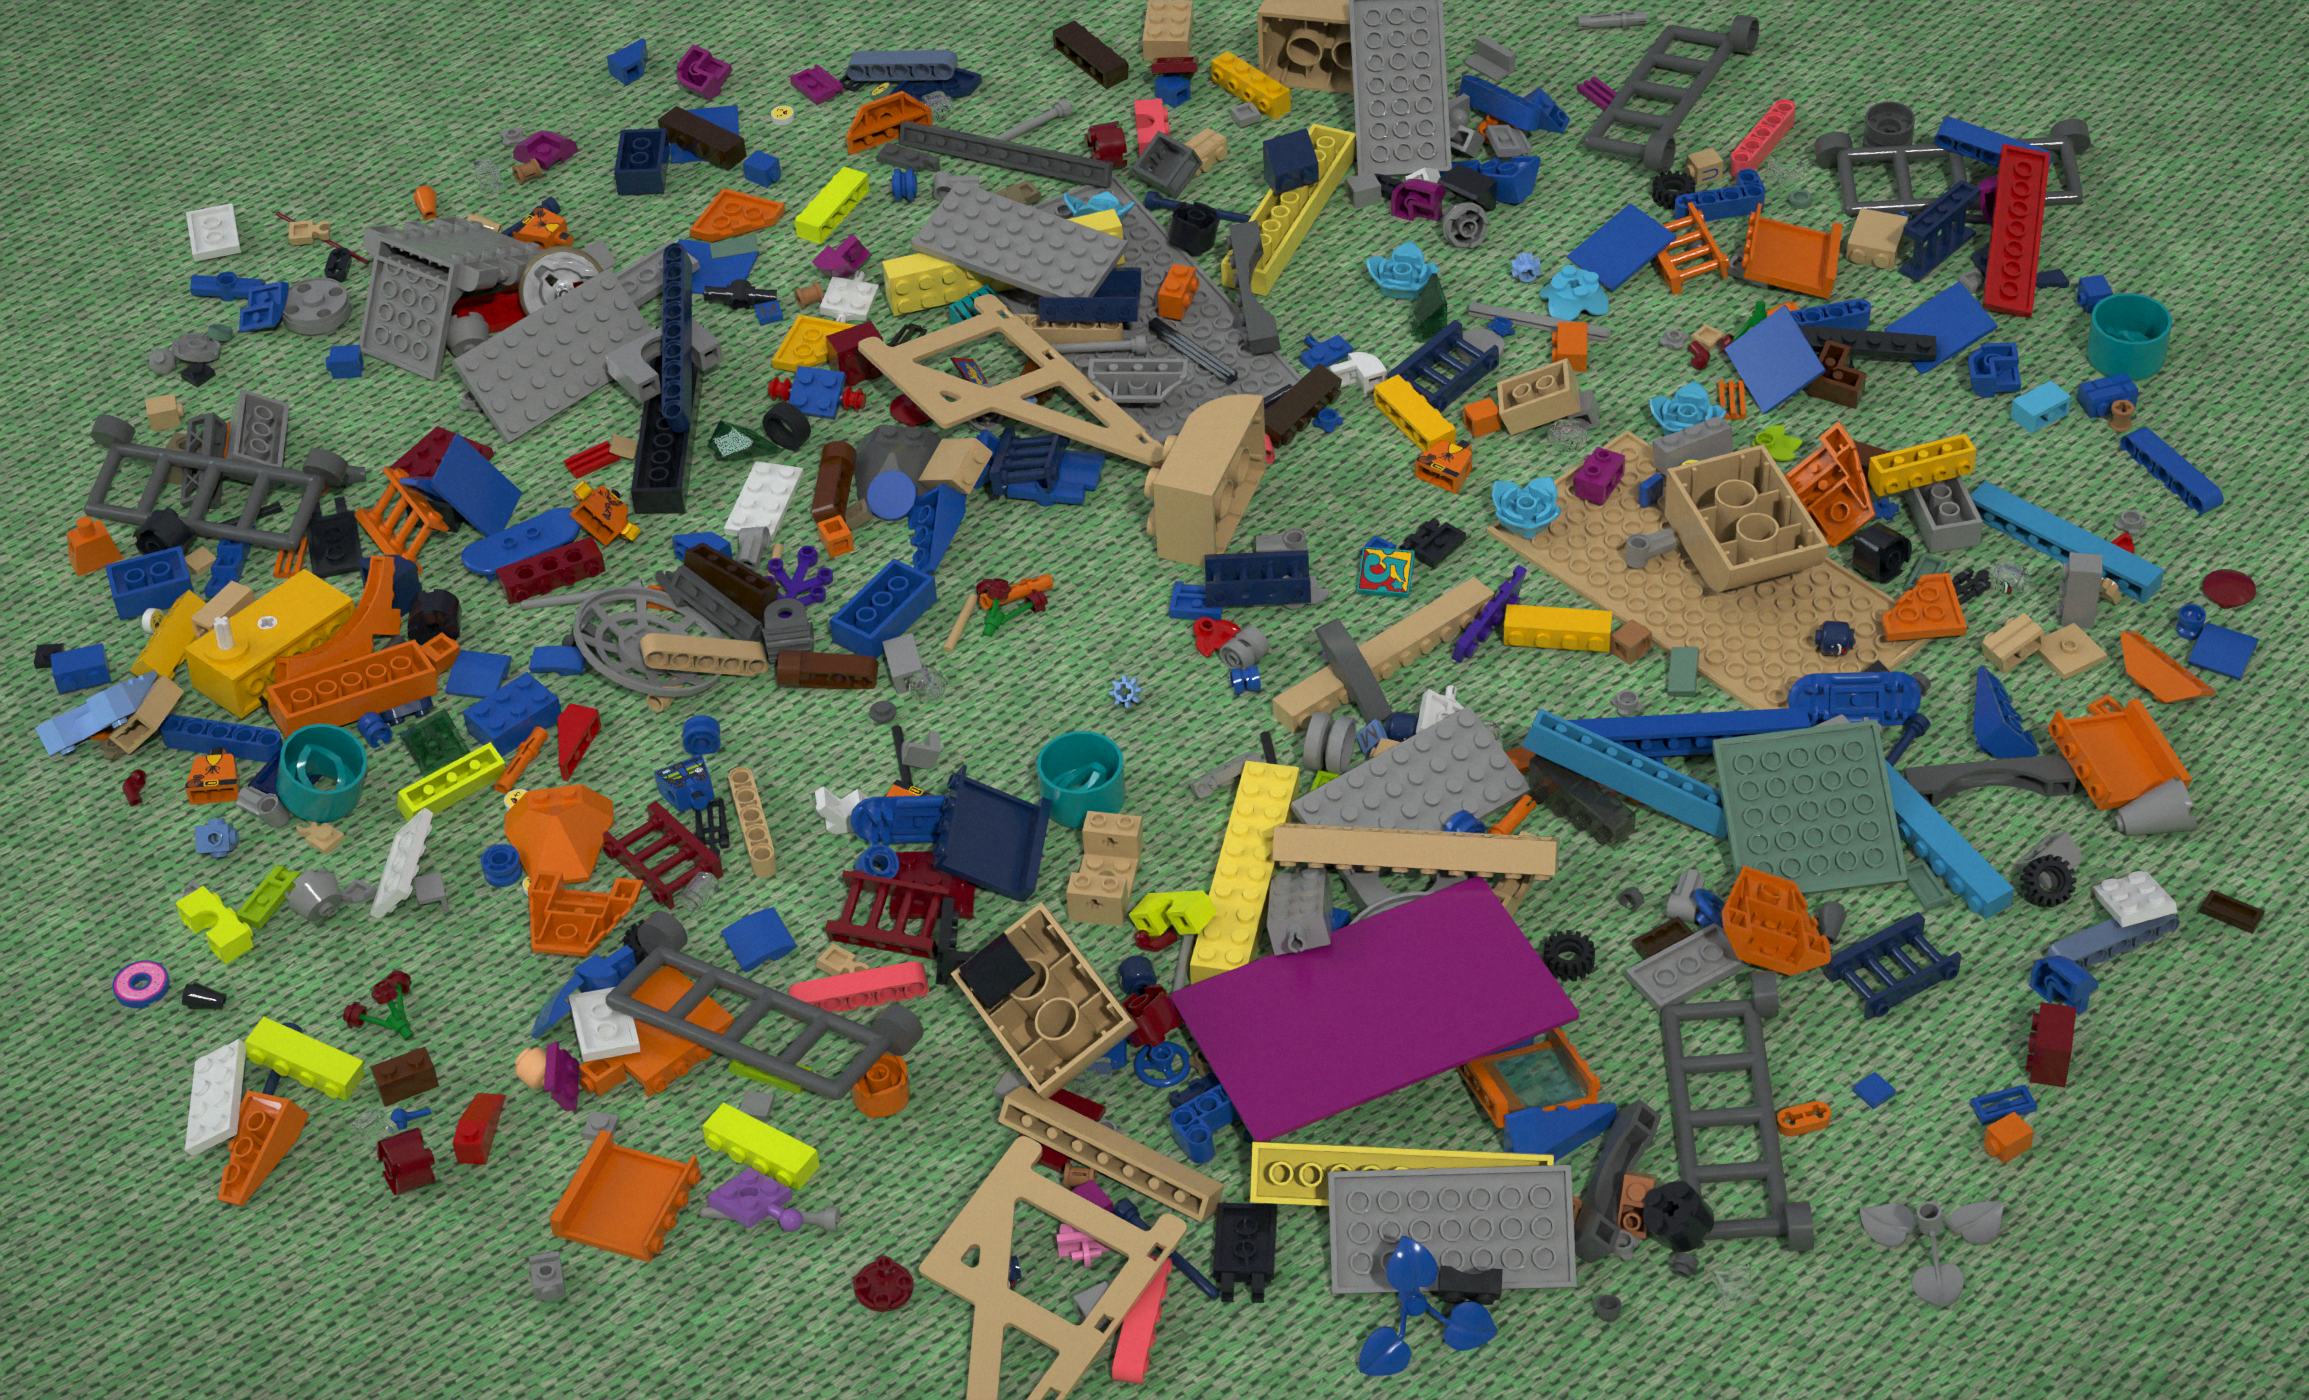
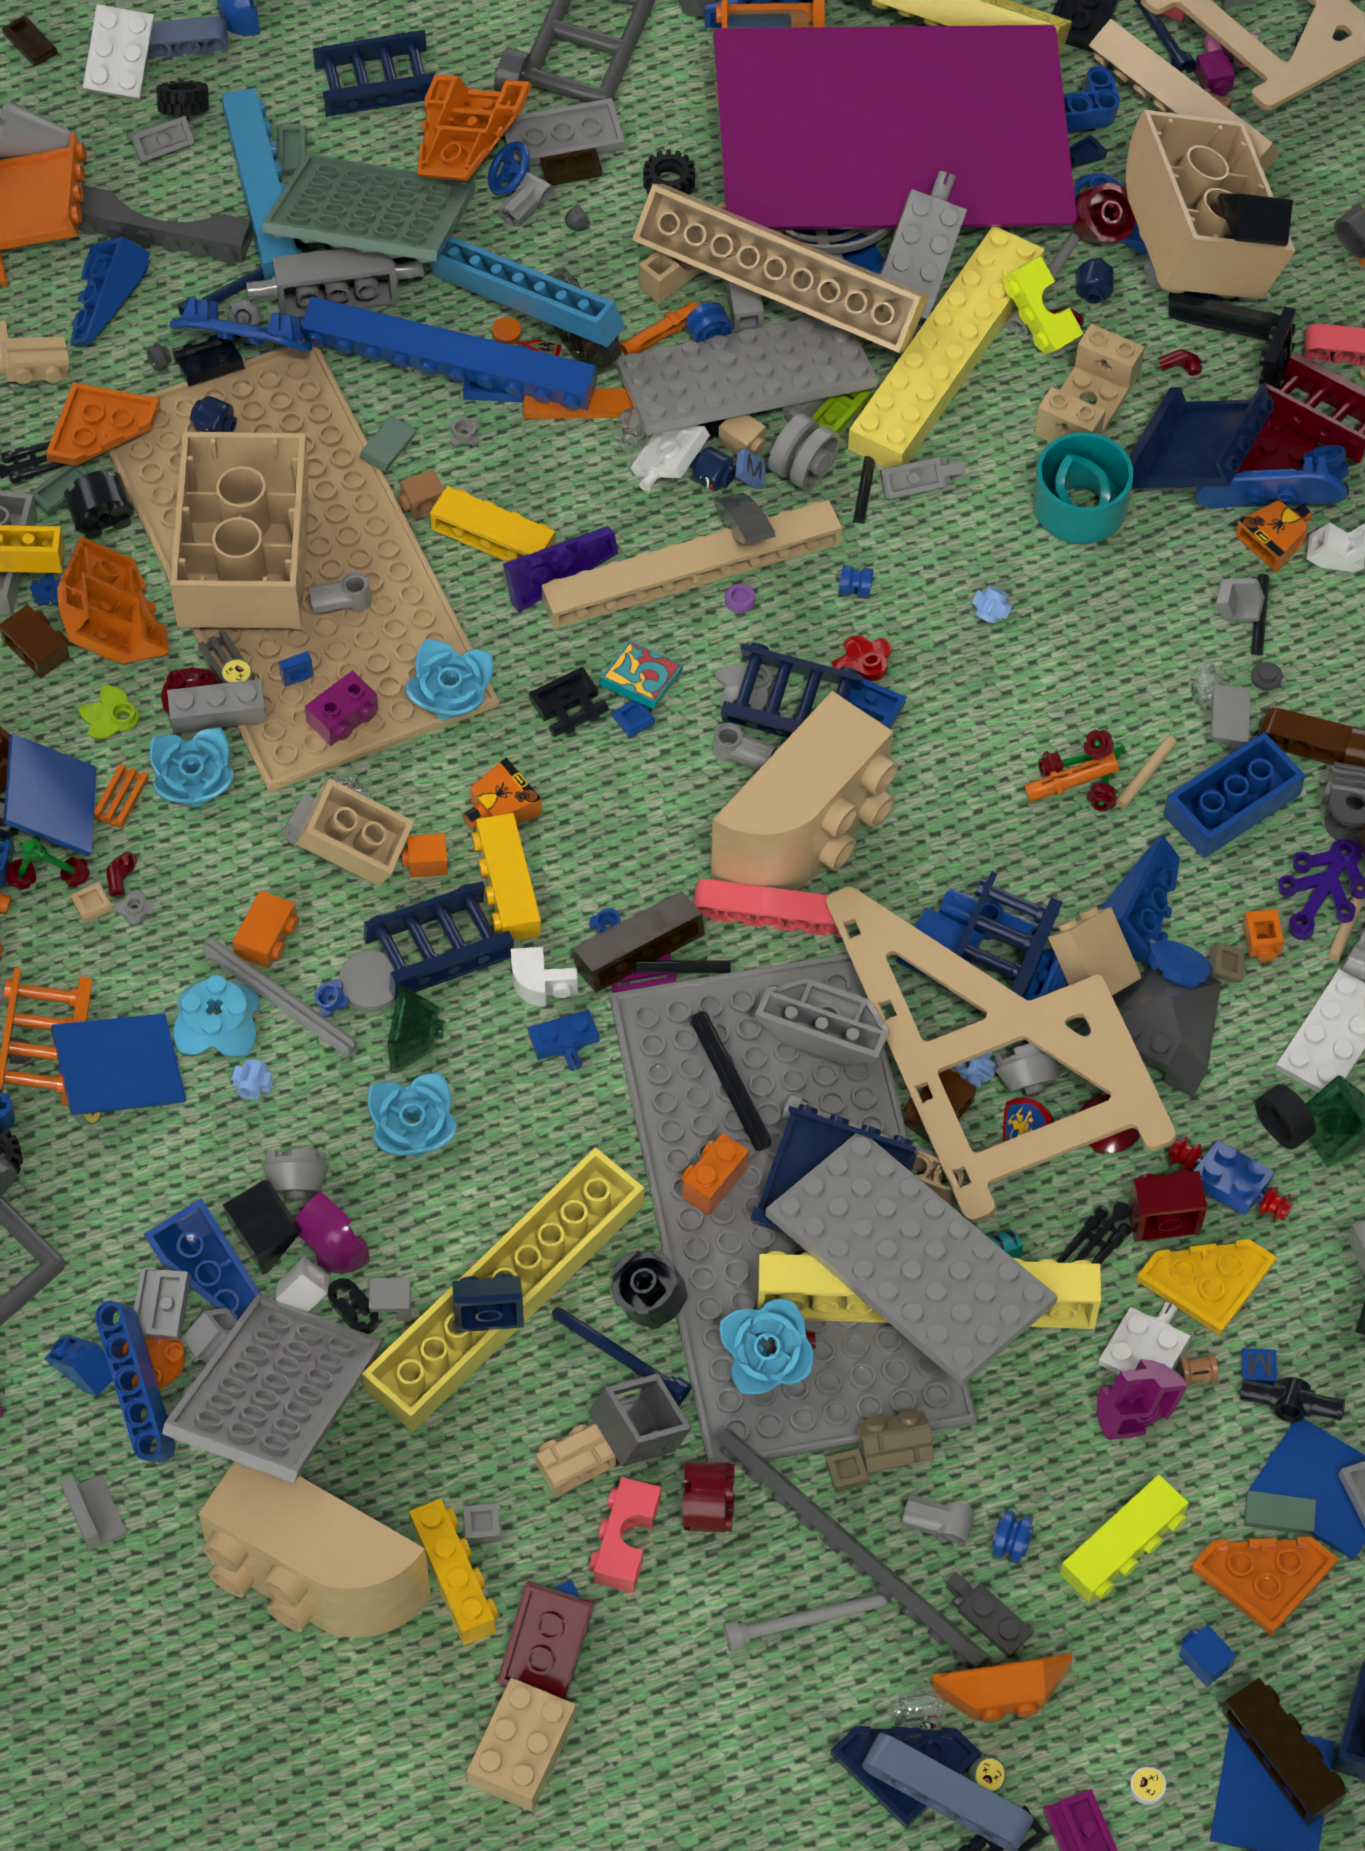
camera: 165 degrees left, 15 degrees up
reddish brown beam [812,441,857,523] -> none
dark brown brick [1053,20,1129,89] -> none
light grey wheel [1220,625,1269,670] -> none
dark grey arch [1226,220,1281,355] -> none
dark grey cone [1818,901,1847,945] -> none

